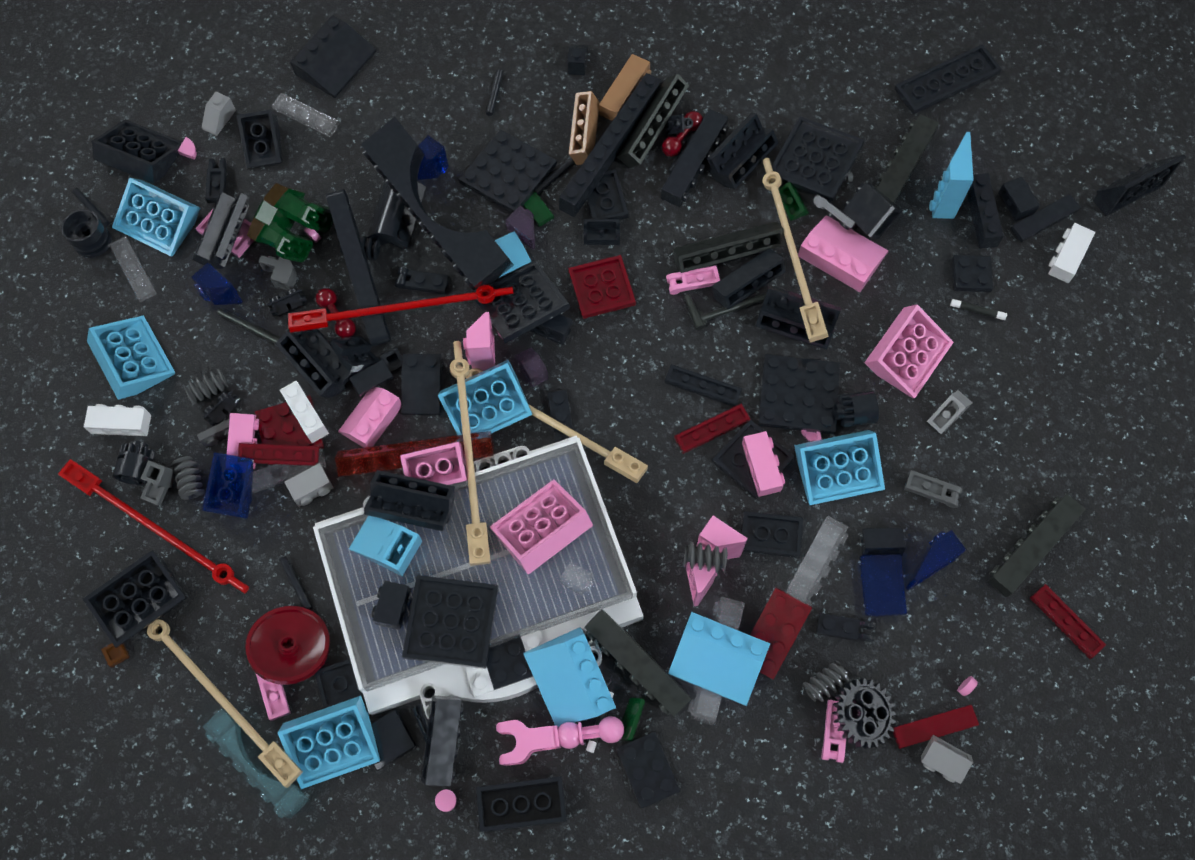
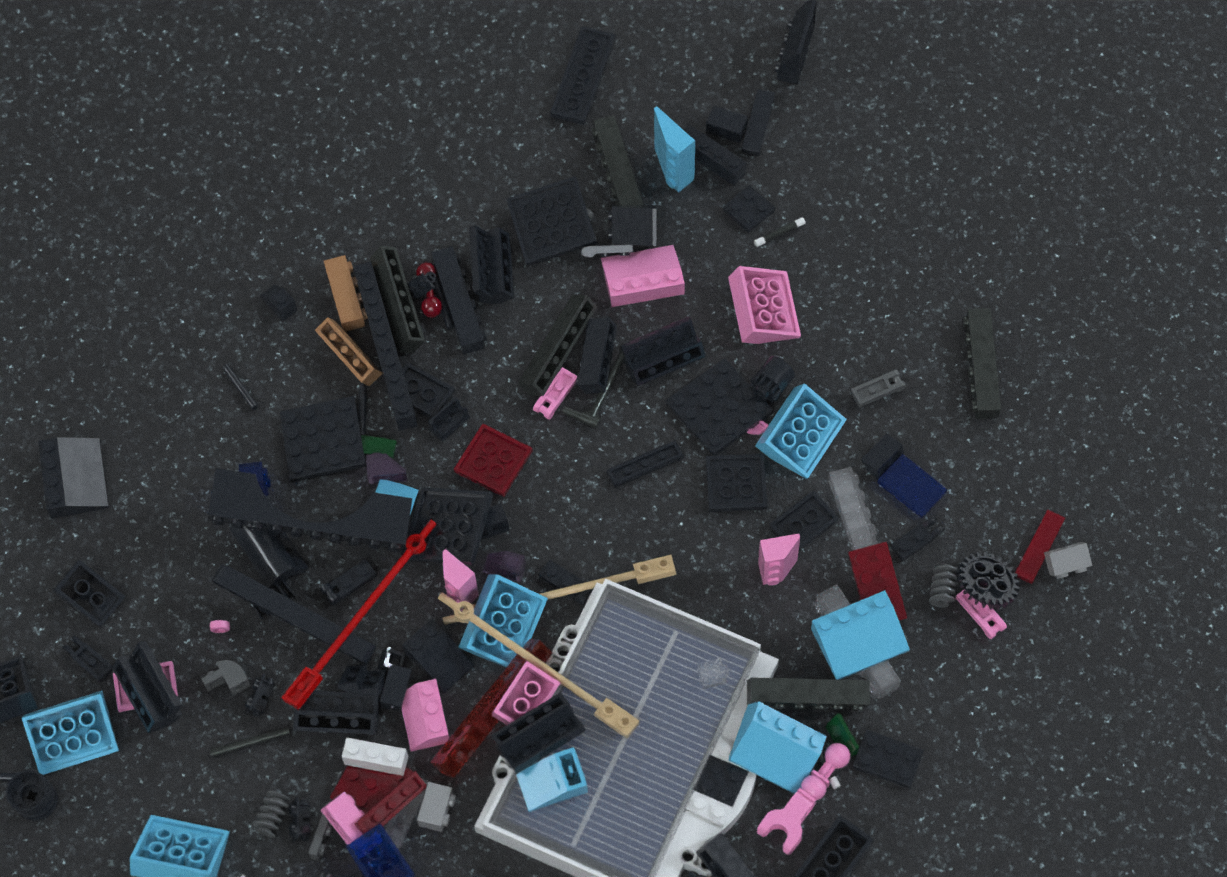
camera: 45 degrees left, 5 degrees down
clear tile [109,236,157,302] -> none
bright pink tile [178,137,197,160] -> none
clear blue slope [191,263,243,305] -> none
light grey slope [202,92,236,136] -> none
dark green piece [247,183,334,262] -> none
clear tile [272,93,340,137] -> none
dark red piece [316,288,356,338] -> none
black brick [371,580,412,630] -> none
black plate [402,575,499,669] -> none
bright pink slope [490,479,593,575] -> none
dark red tile [674,403,751,454] -> none
dark grey piece [683,541,728,573] -> none
bright pink slope [686,548,717,606] -> none
bright pink brick [742,431,785,497] -> none
tan bar [763,158,829,343] -> none
dark green slope [778,182,809,221] -> none
clear blue slope [906,530,966,591] -> none
light grey slope [927,390,972,434] -> none
bright pink tile [957,676,978,696] -> none
dark red tile [1030,584,1106,659] -> none
white brick [1048,223,1095,283] -> none

